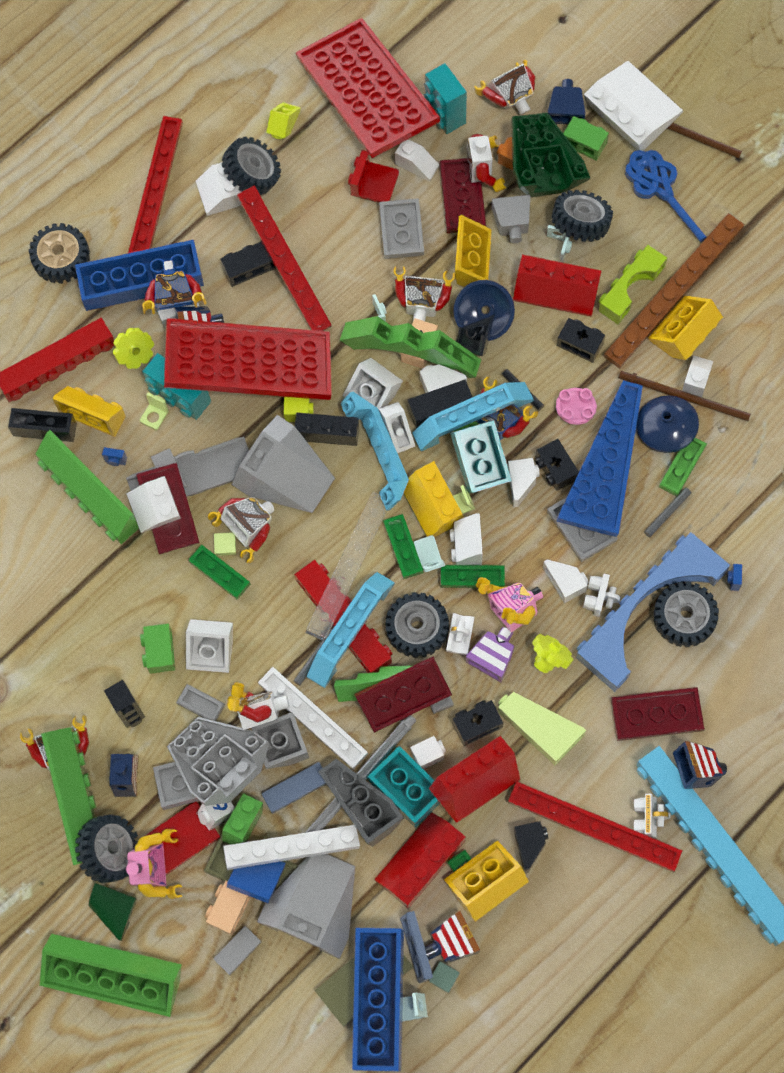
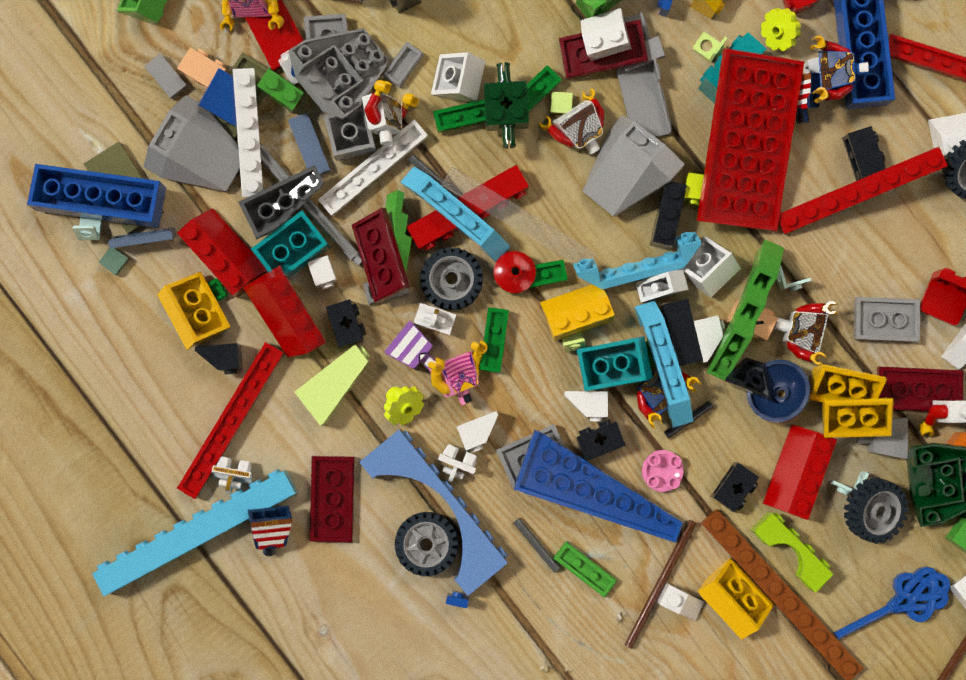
camera: 90 degrees right, 15 degrees up
bright green brick [140,623,176,674] -> none
light aqua bracket [414,535,445,572] -> none
torso [425,911,480,964] -> none
white slope [450,513,482,565] -> none
dark blue dish [636,396,699,453] -> none
none -> green plate [433,100,486,133]
none -> dark green brick [484,62,529,149]
none -> red dish [494,251,536,293]
none -> yellow slope [822,398,893,438]

